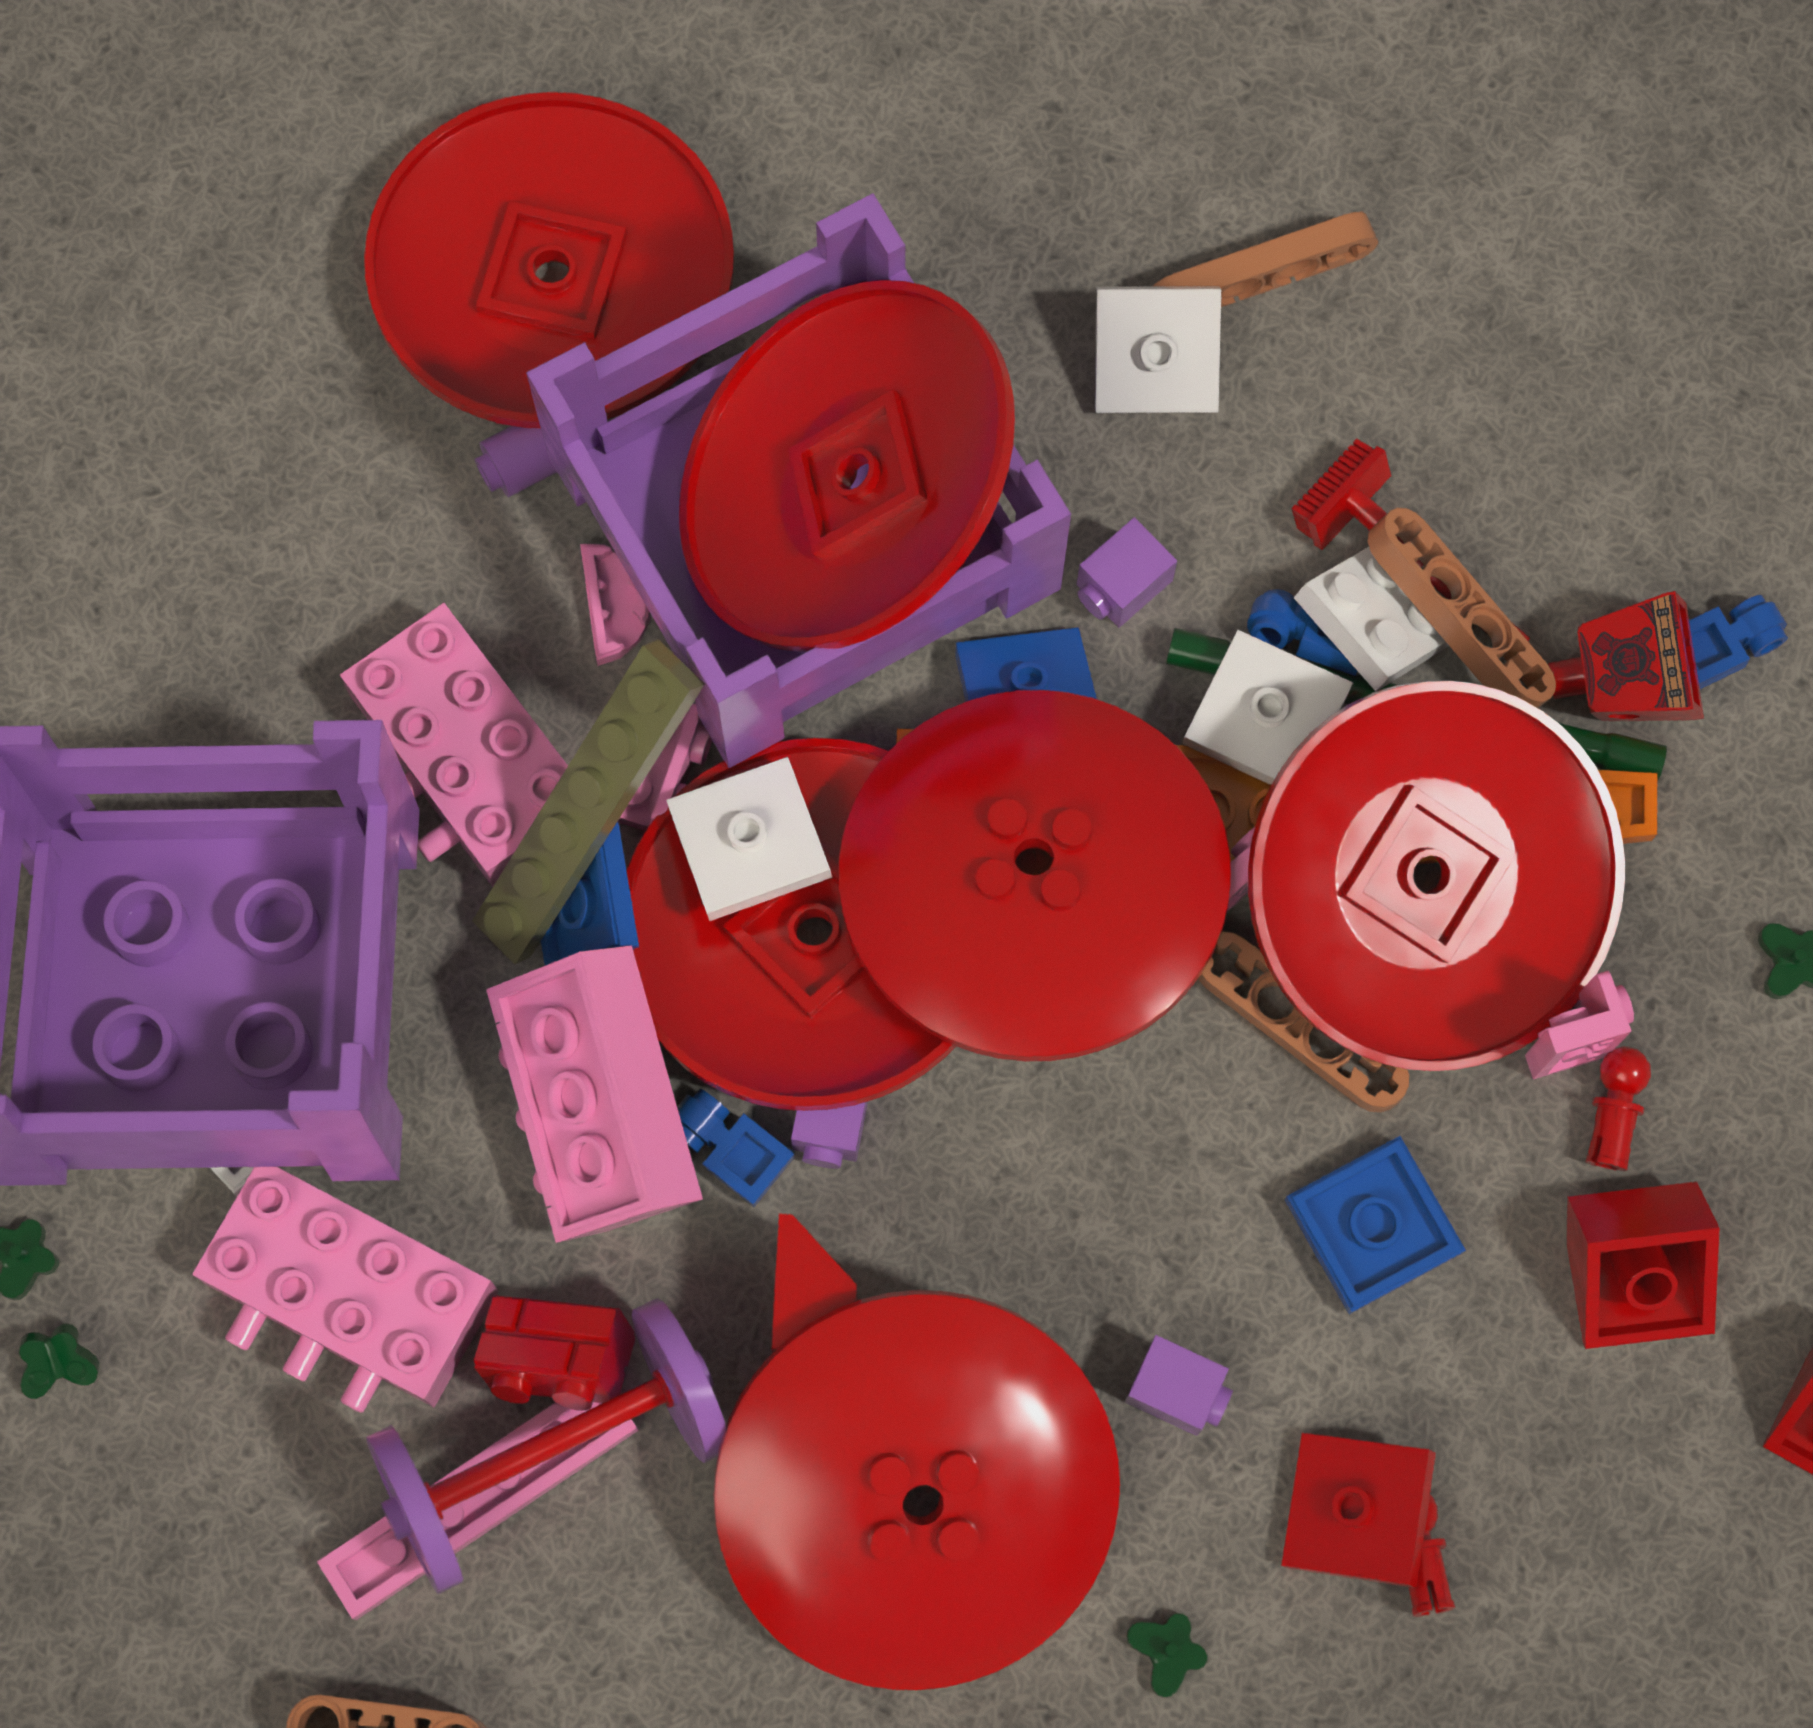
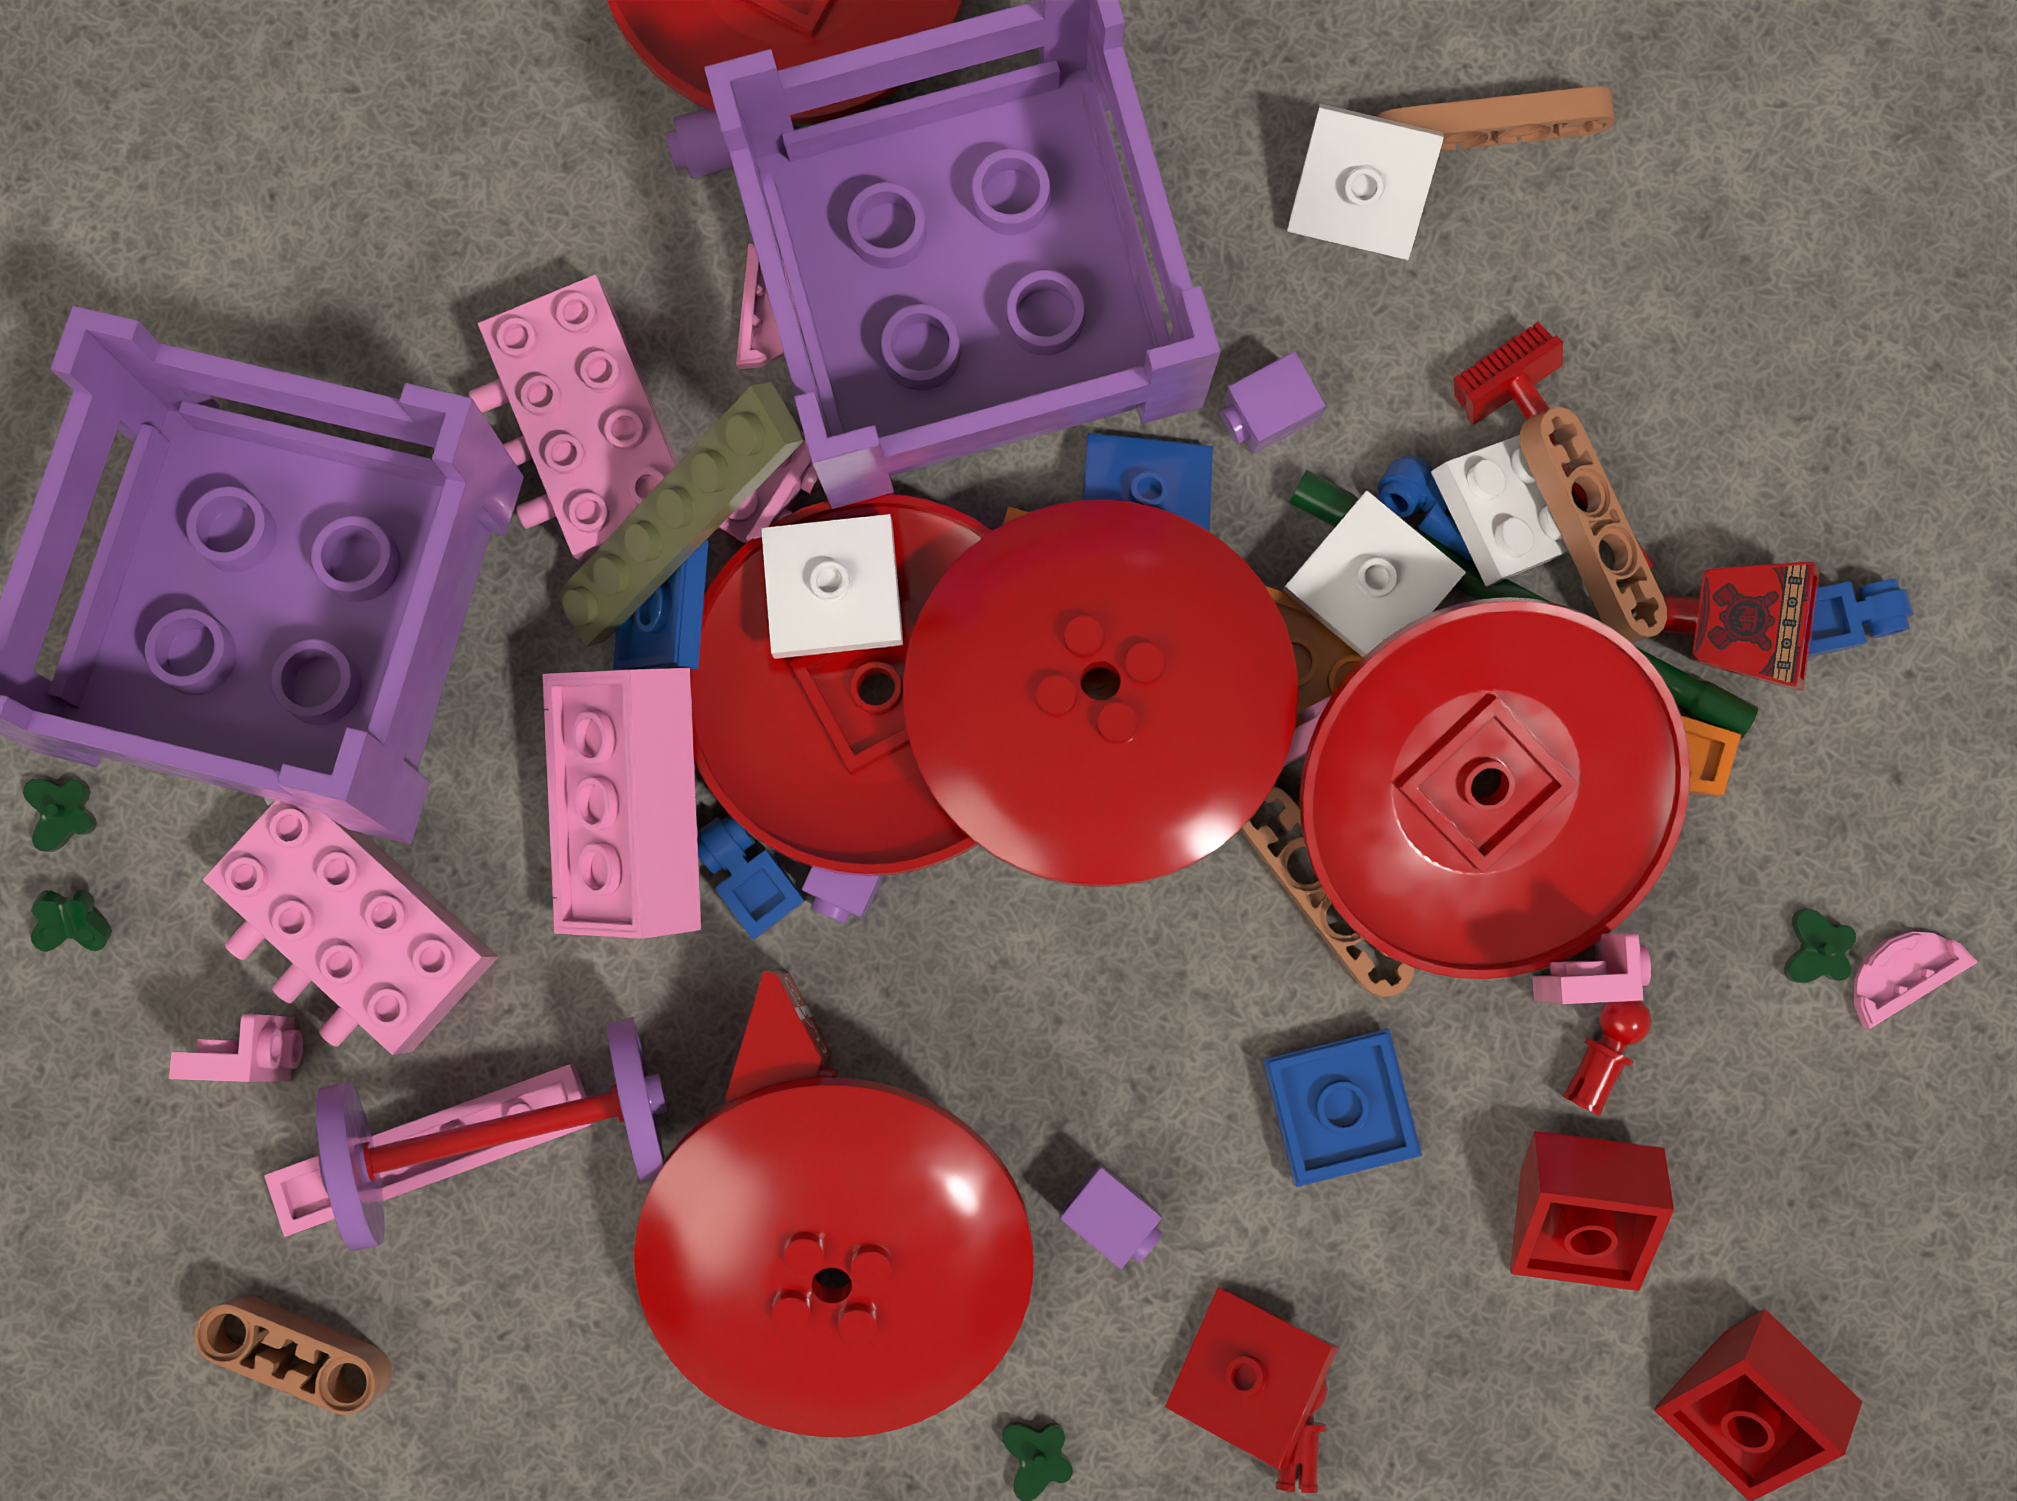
camera: 20 degrees right, 10 degrees up
red brick [474,1295,635,1411] -> none
red dish [679,280,1015,652] -> none
none -> bright pink bracket [169,1014,303,1082]

